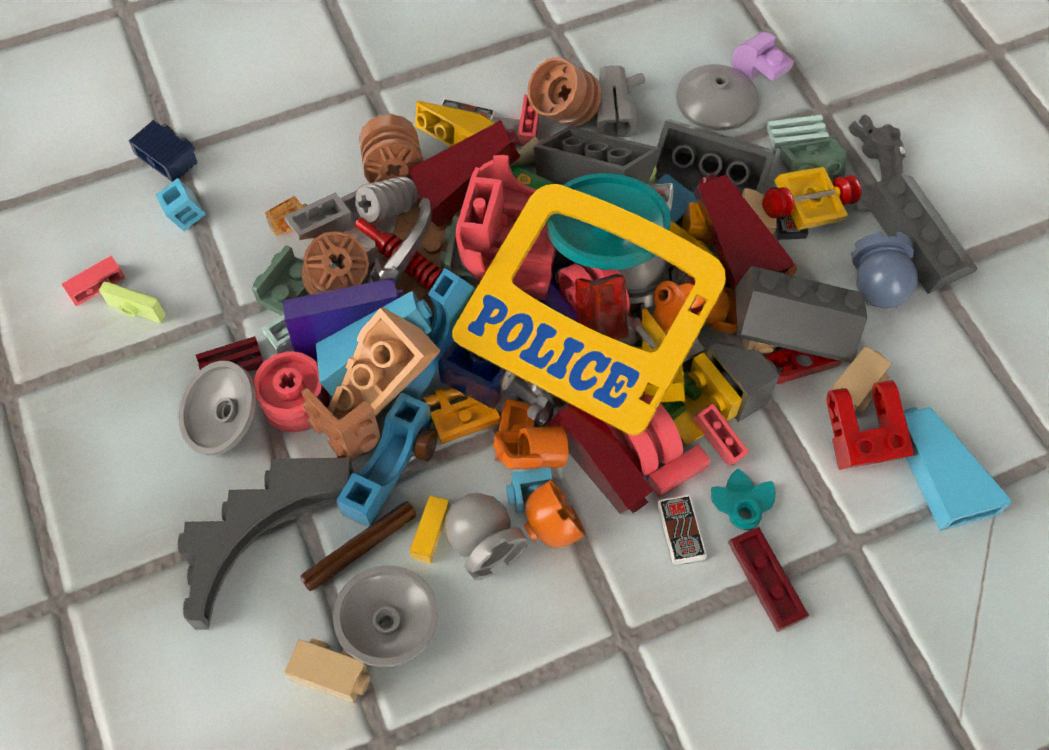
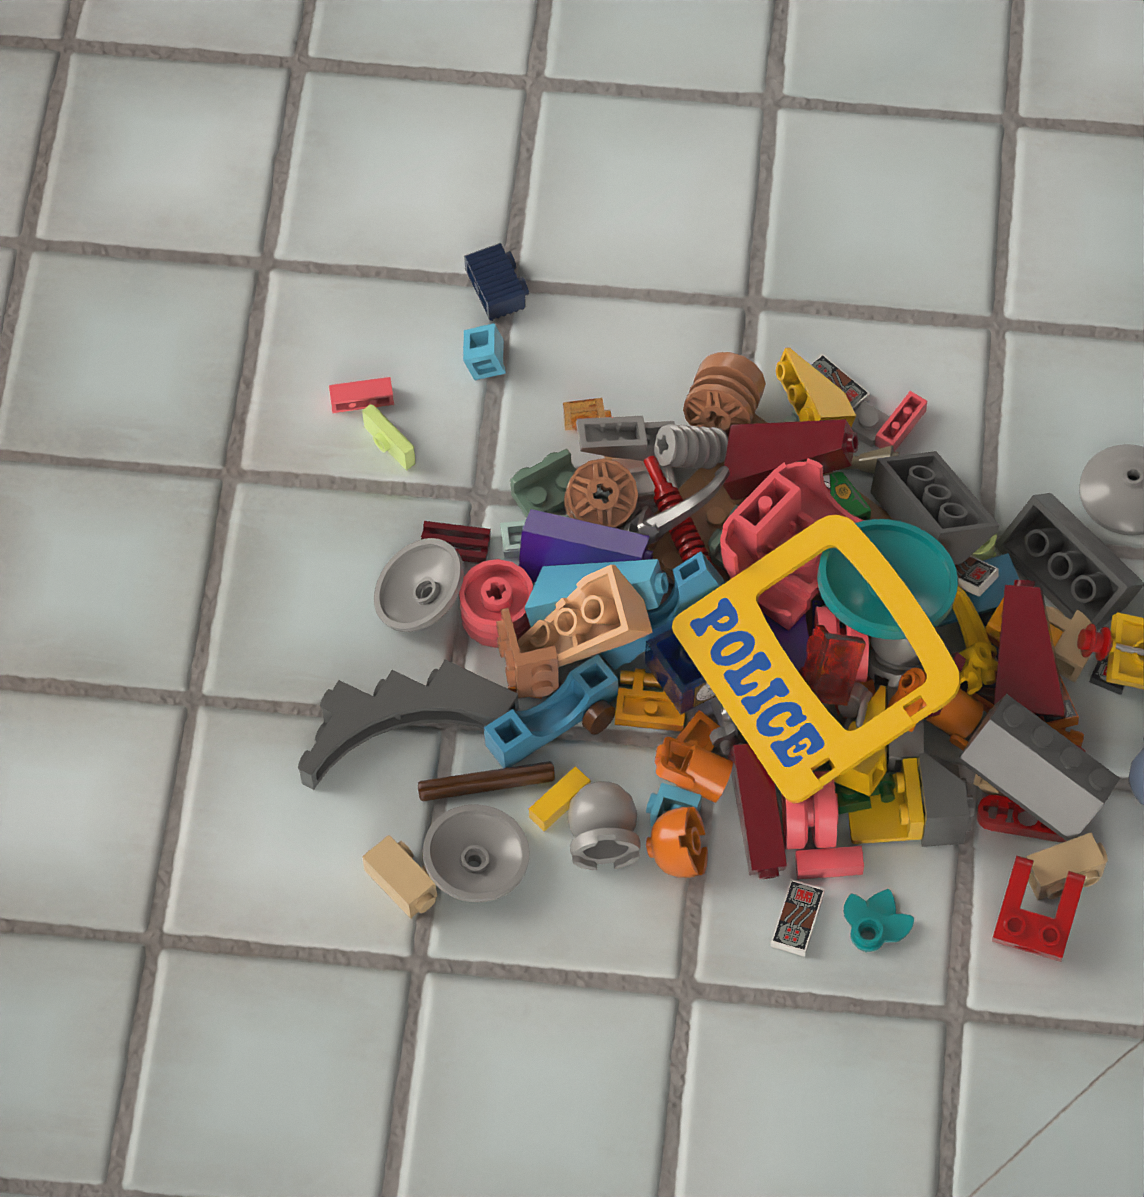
camera: 30 degrees right, 0 degrees up
nougat wheel [528,57,601,127] -> none
light grey piece [595,65,645,137] -> none
coral piece [692,403,749,466] -> none
dark red tile [728,527,809,632] -> none
medium azure slope [904,407,1012,531] -> none

